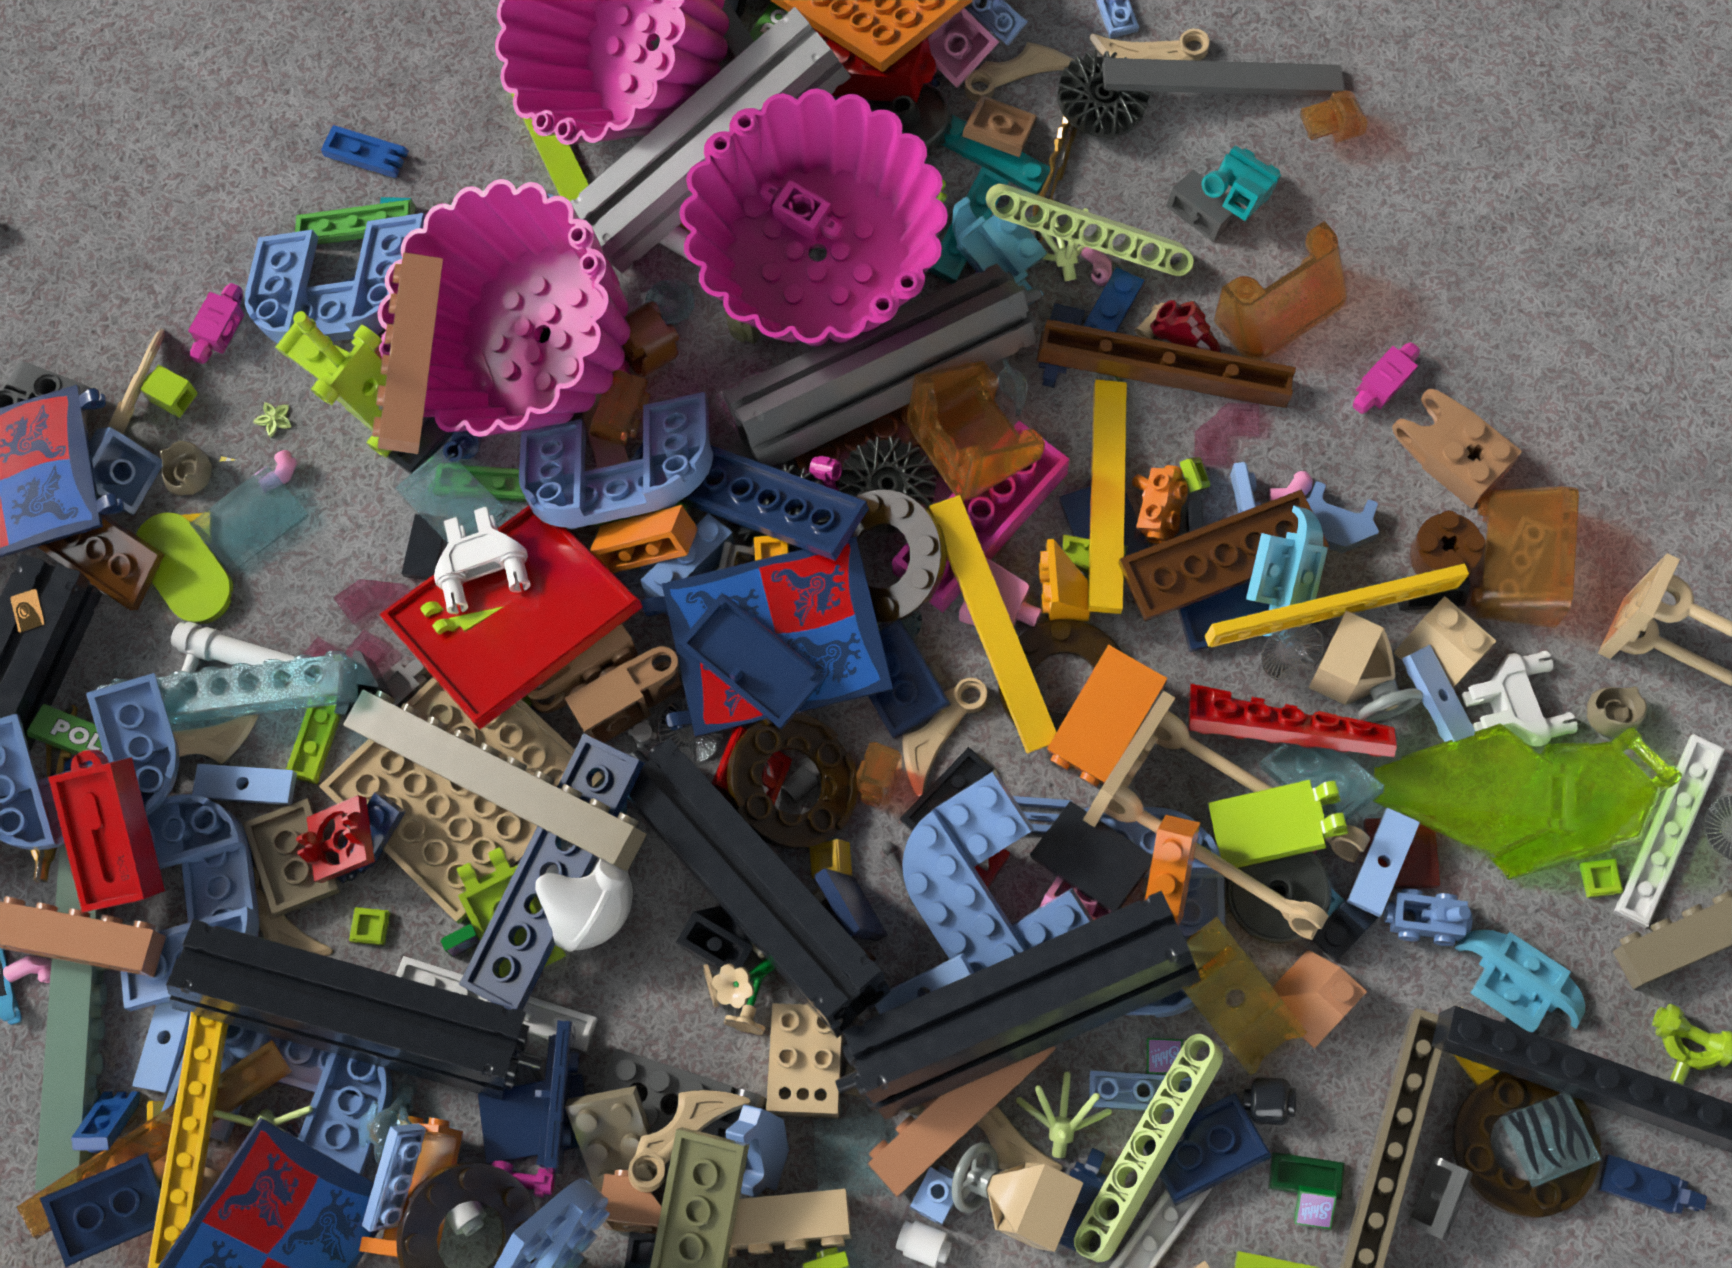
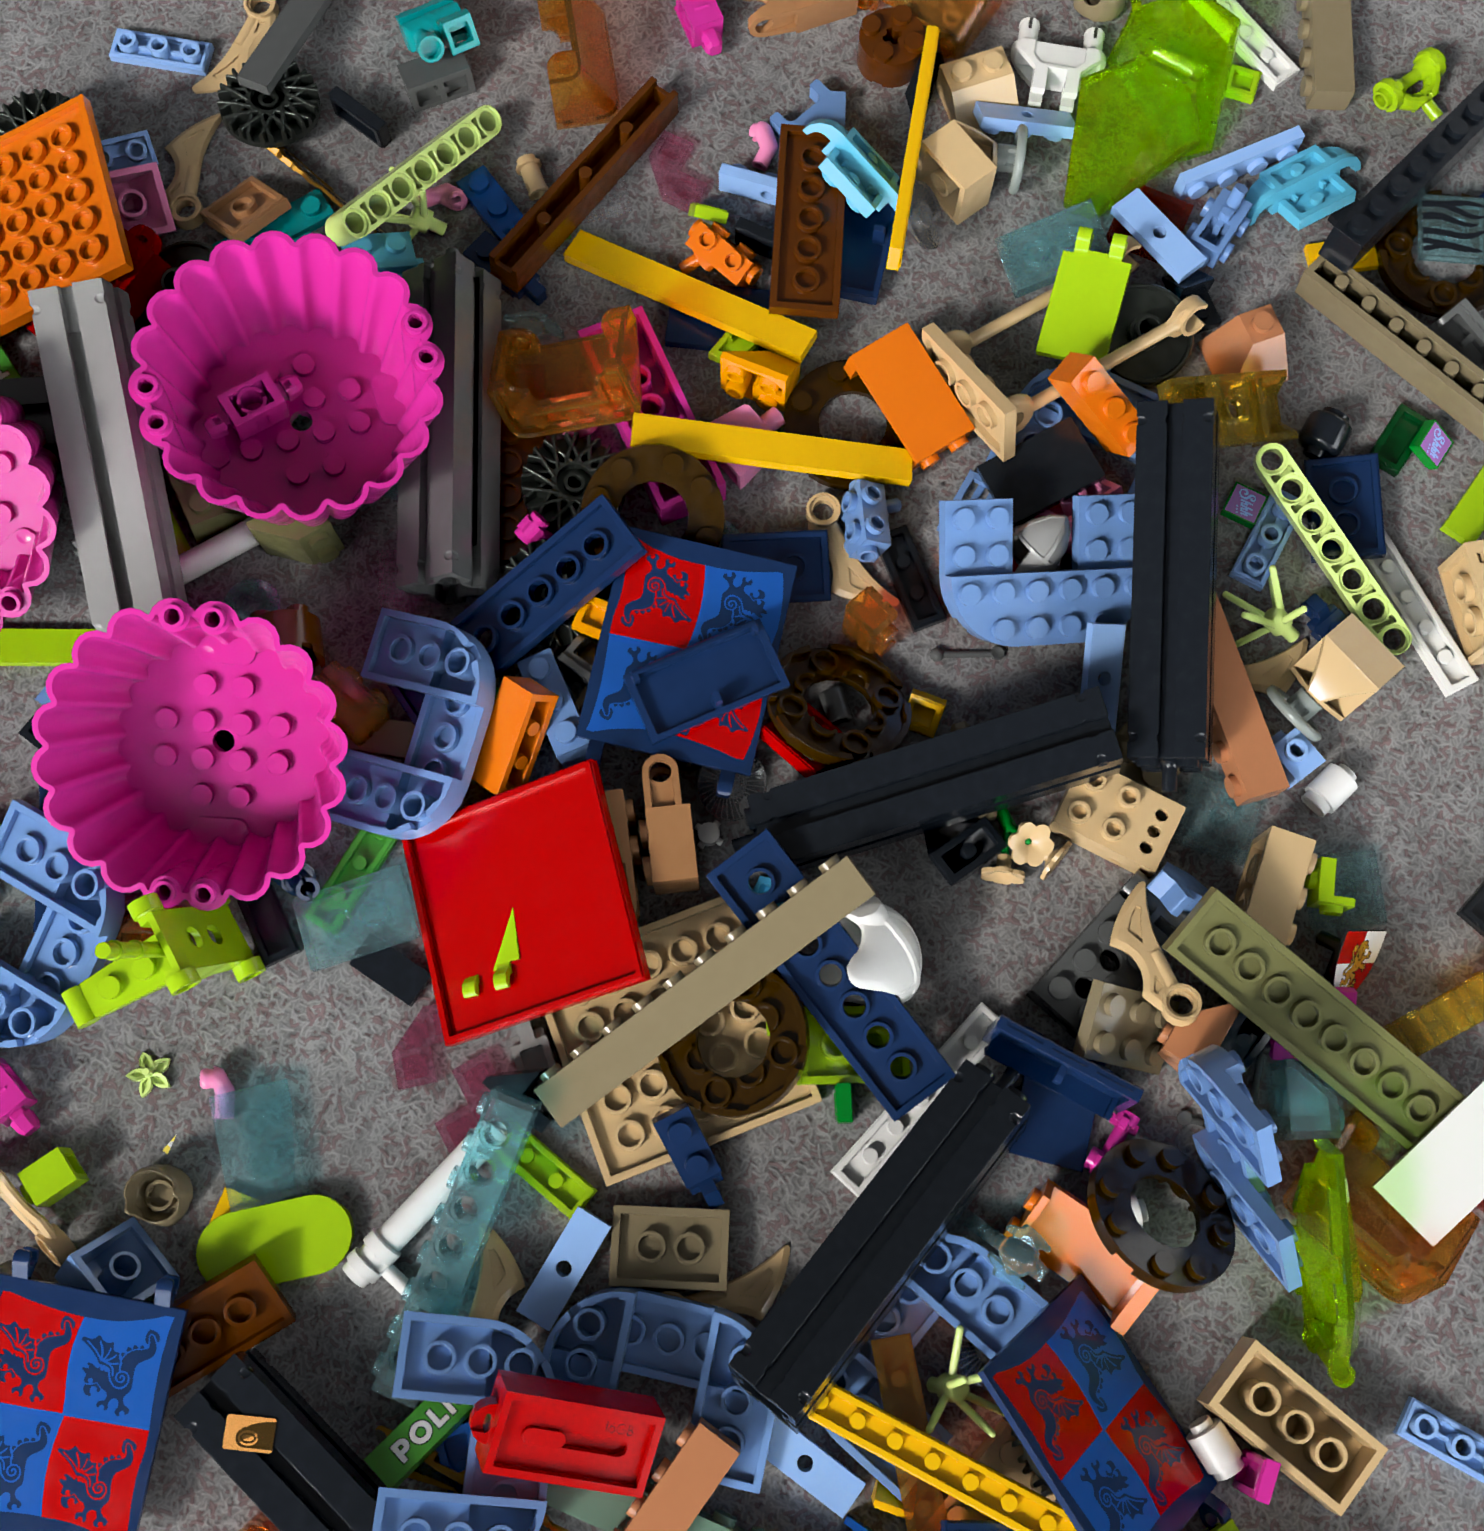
camera: 70 degrees left, 5 degrees up
red piece [296,795,375,883] -> none
lime tile [349,907,390,946] -> none
light blue tile [362,1123,426,1232] -> none
nougat brick [372,252,443,454] -> none
white connector [434,507,531,614] -> none
dark blue tile [815,868,888,941] -> none
dark red rock [1150,300,1221,353] -> none
red wing [1188,684,1397,757] -> none
none -> black tile [328,86,392,148]
none -> dark brown plate [658,972,810,1118]
none -> medium blue brick [840,479,902,563]
none -> light grey helmet [1013,515,1071,572]
none -> light blue plate [1172,125,1305,201]

